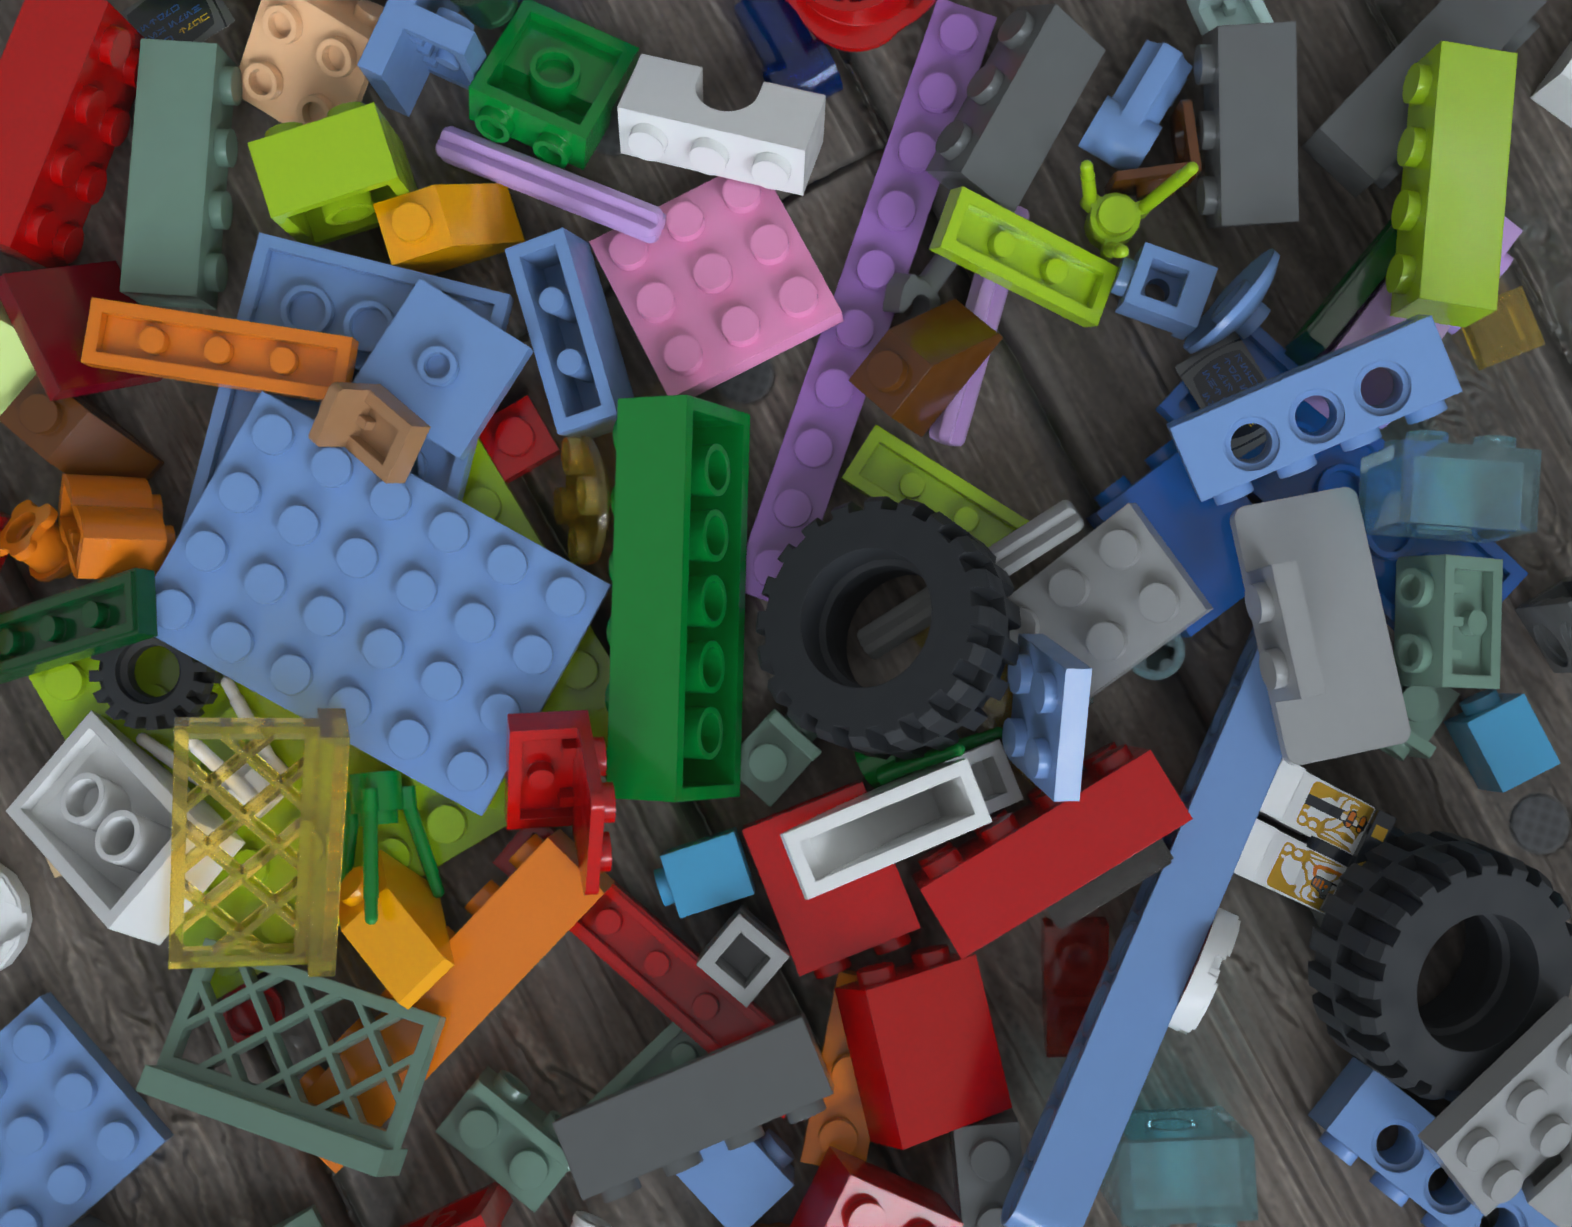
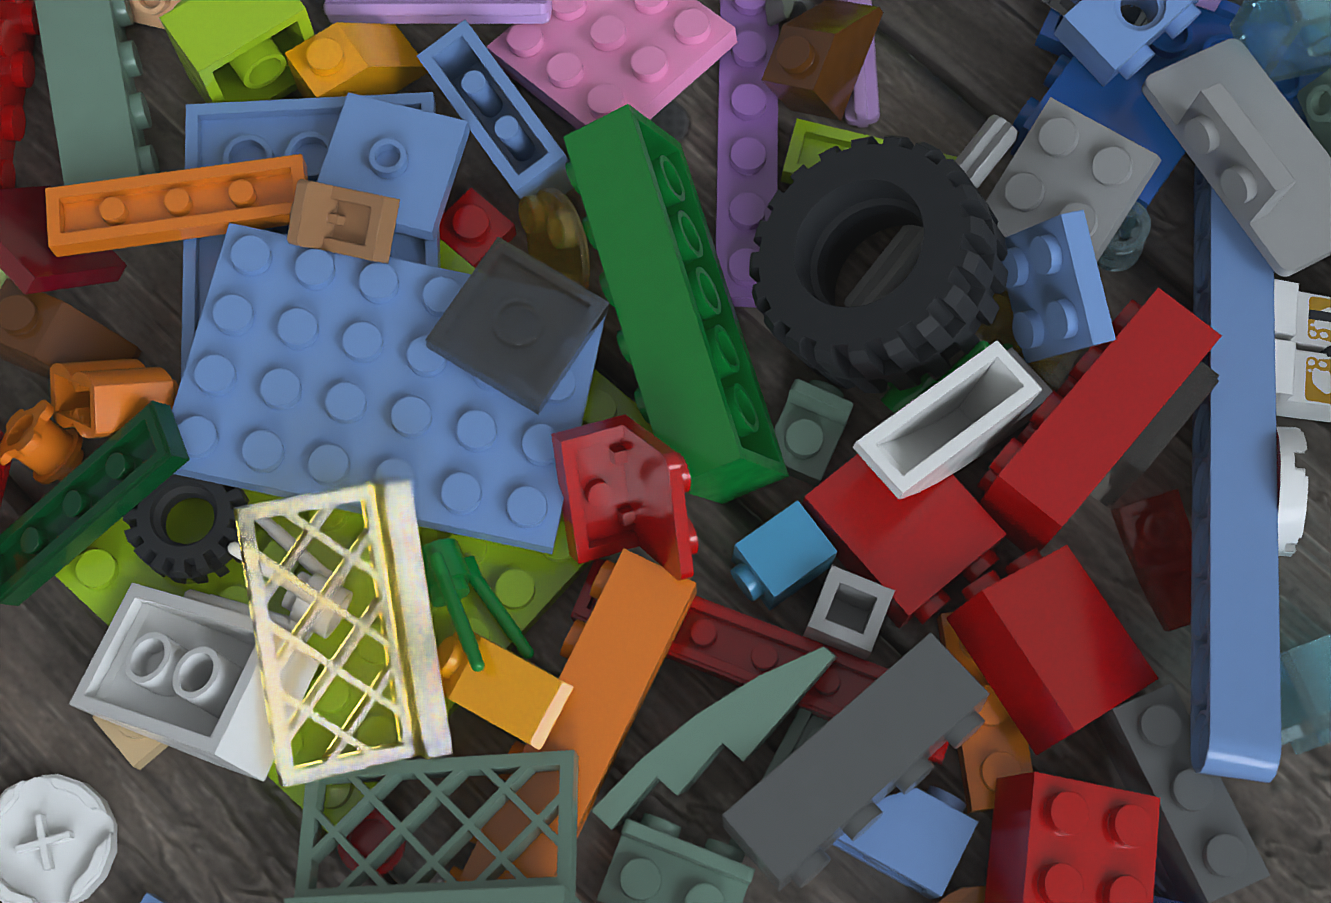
camera: 25 degrees left, 15 degrees down
none -> clear smoke tile [425,237,609,415]
none -> sand green slope [591,647,838,829]

